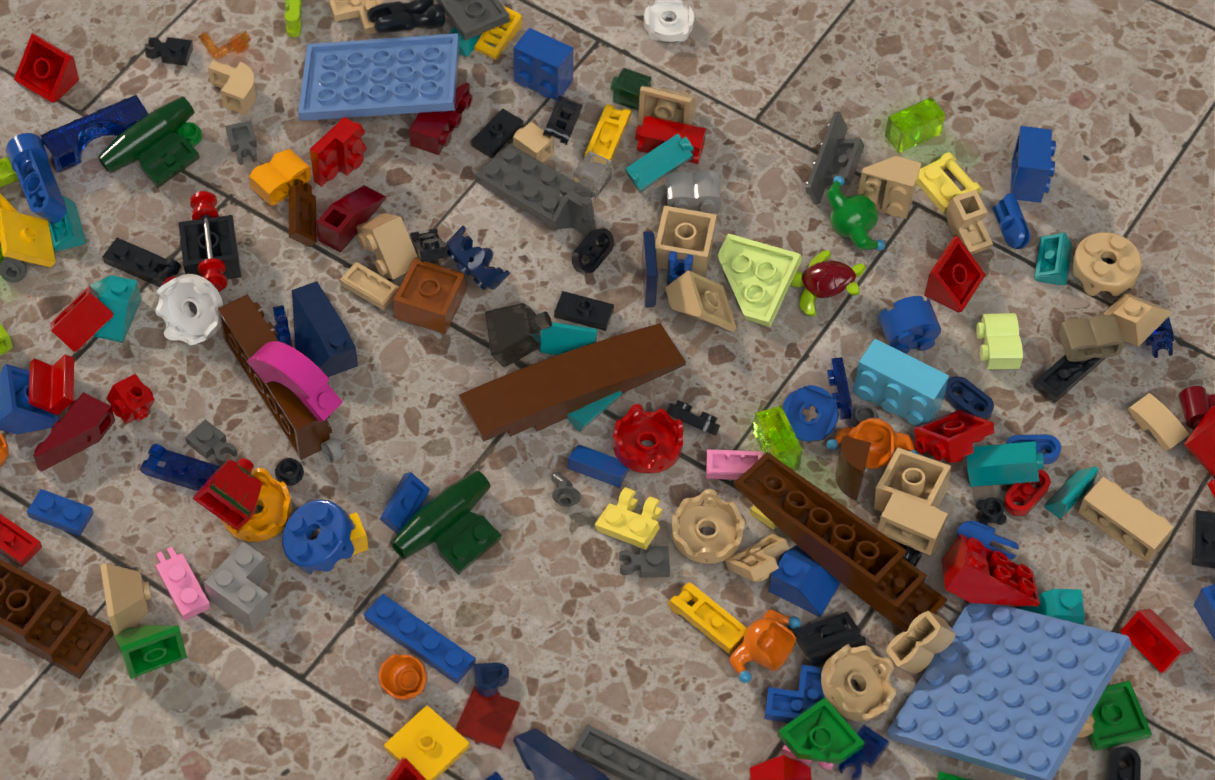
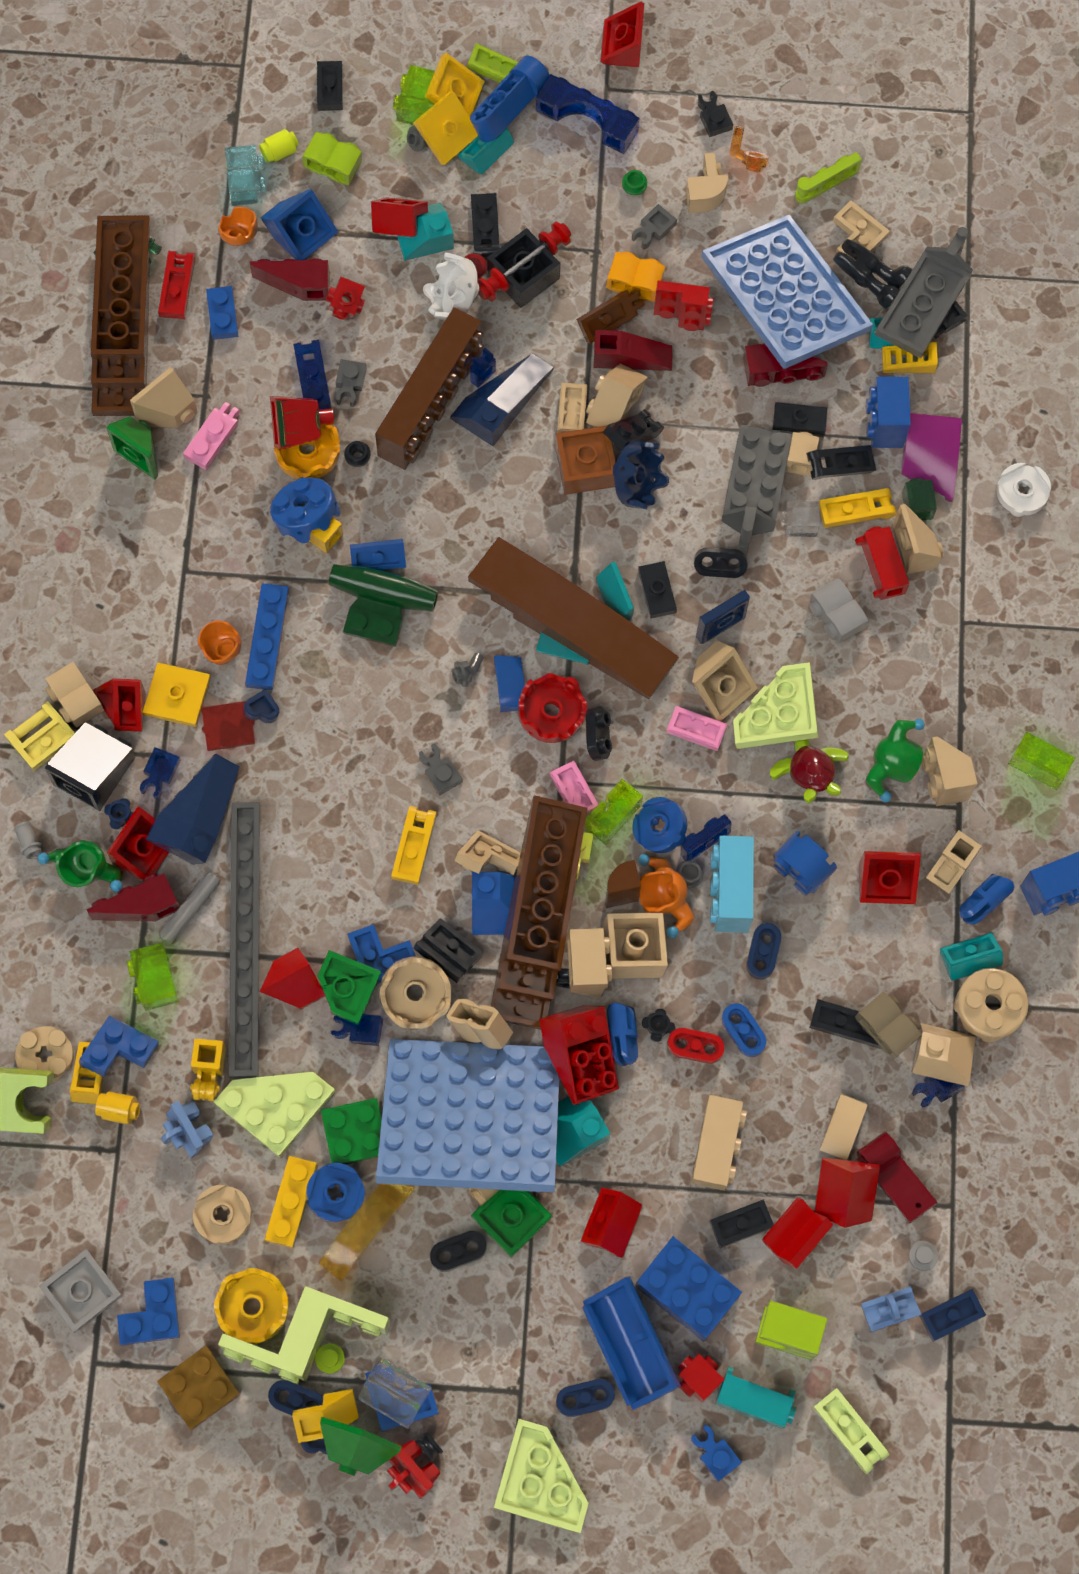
camera: 60 degrees right, 15 degrees up
red panel [29,354,75,416] -> none
dark green plate [98,96,200,188] -> none
light grey brick [204,542,272,631] -> none
dark pink arch [247,341,343,422] -> none
light grey hinge [321,438,346,463] -> none
clear smoke torso [485,303,552,367] -> none
light yellow plate [595,487,663,550] -> none
teal brick [625,134,694,193] -> none
tan brick [655,206,717,276] -> none
blue hinge [667,251,693,286] -> none
tan plate [671,489,745,564] -> none
orange piece [729,609,801,683] -> none
dark grey bracket [806,111,864,204] -> none
red plate [914,410,995,463] -> none
light yellow plate [917,152,982,214] -> none
teal brick [967,441,1044,487] -> none
yellowish green brick [976,313,1023,369] -> none
teal slope [1044,466,1098,519] -> none
none -> bright pink plate [666,706,727,751]
none -> magenta slope [901,413,962,502]

